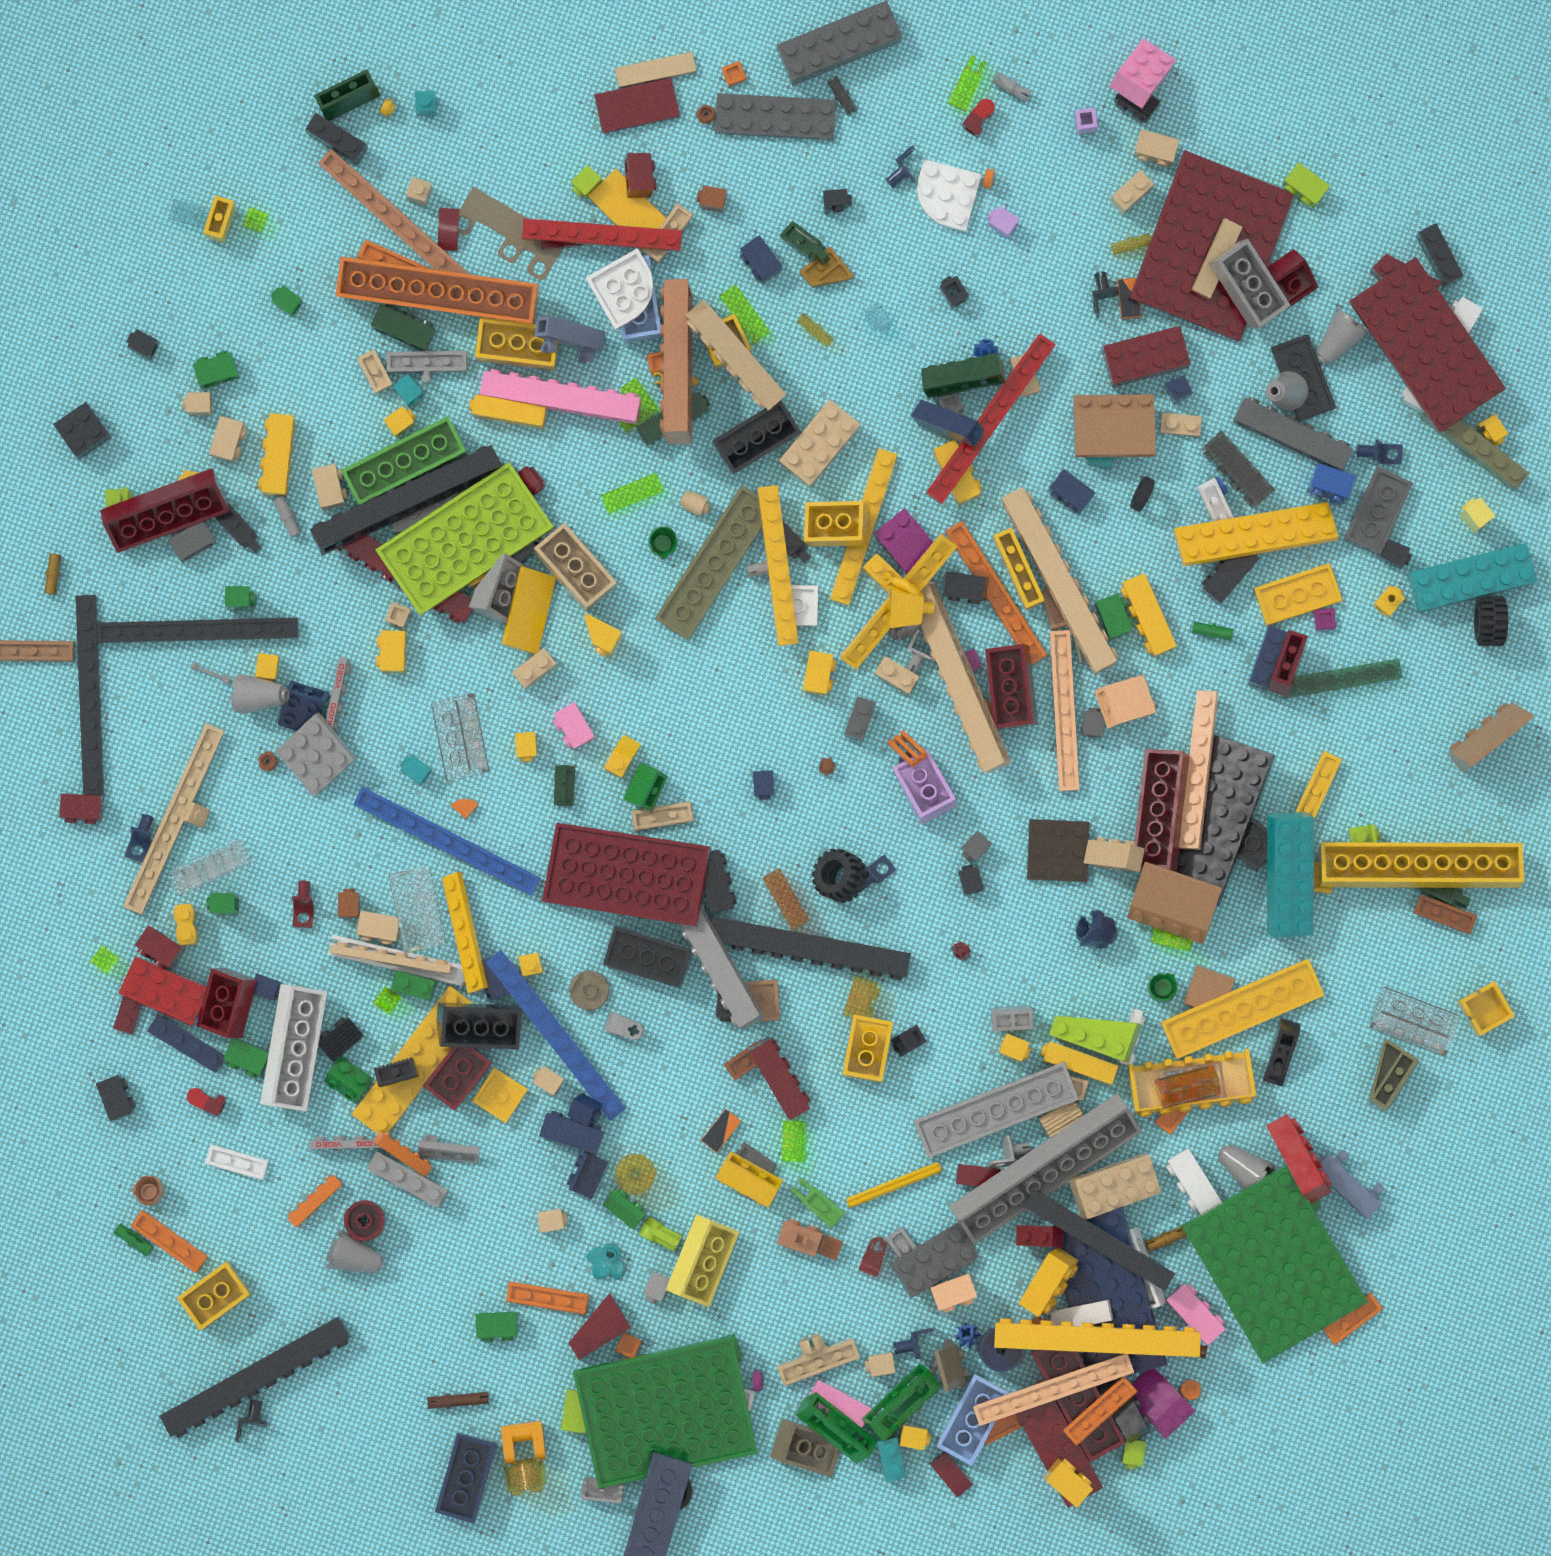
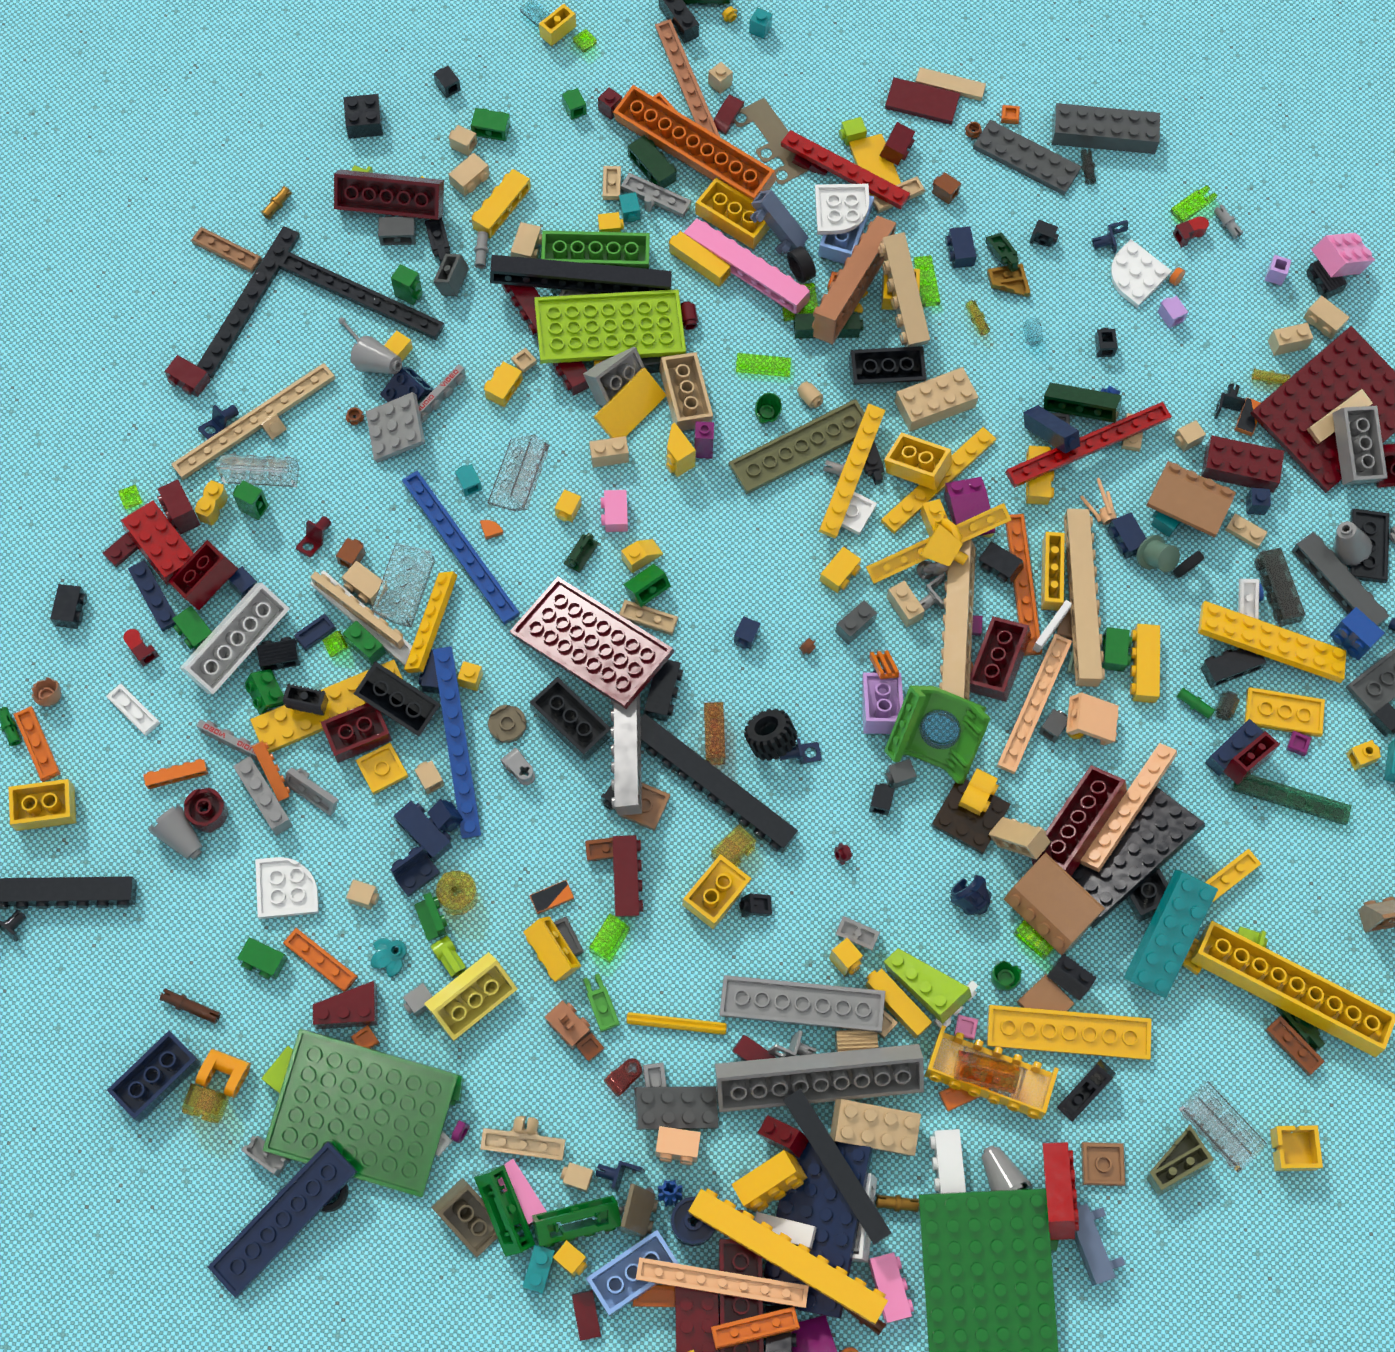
camera: 25 degrees right, 15 degrees down
none -> white plate [255,857,319,919]
none -> dark blue tile [294,613,337,651]
none -> dark grey brick [433,253,469,296]
none -> dark red brick [598,87,622,120]
none -> magenta window [695,421,714,459]
none -> black tyre [787,246,816,283]
none -> bright green panel [884,686,991,784]
none -> bright pink tile [954,1015,978,1040]
none -> yellow brick [958,768,999,816]
none -> white tile [1033,600,1072,653]
none -> black brick [1047,954,1096,1001]
none -> light nougat plant [1080,478,1117,525]
none -> medium nougat tile [1081,1142,1125,1186]
none -> sand green piece [1136,535,1180,572]
none -> tan brick [1174,420,1206,452]
none -> clear smoke brick [1215,691,1240,721]

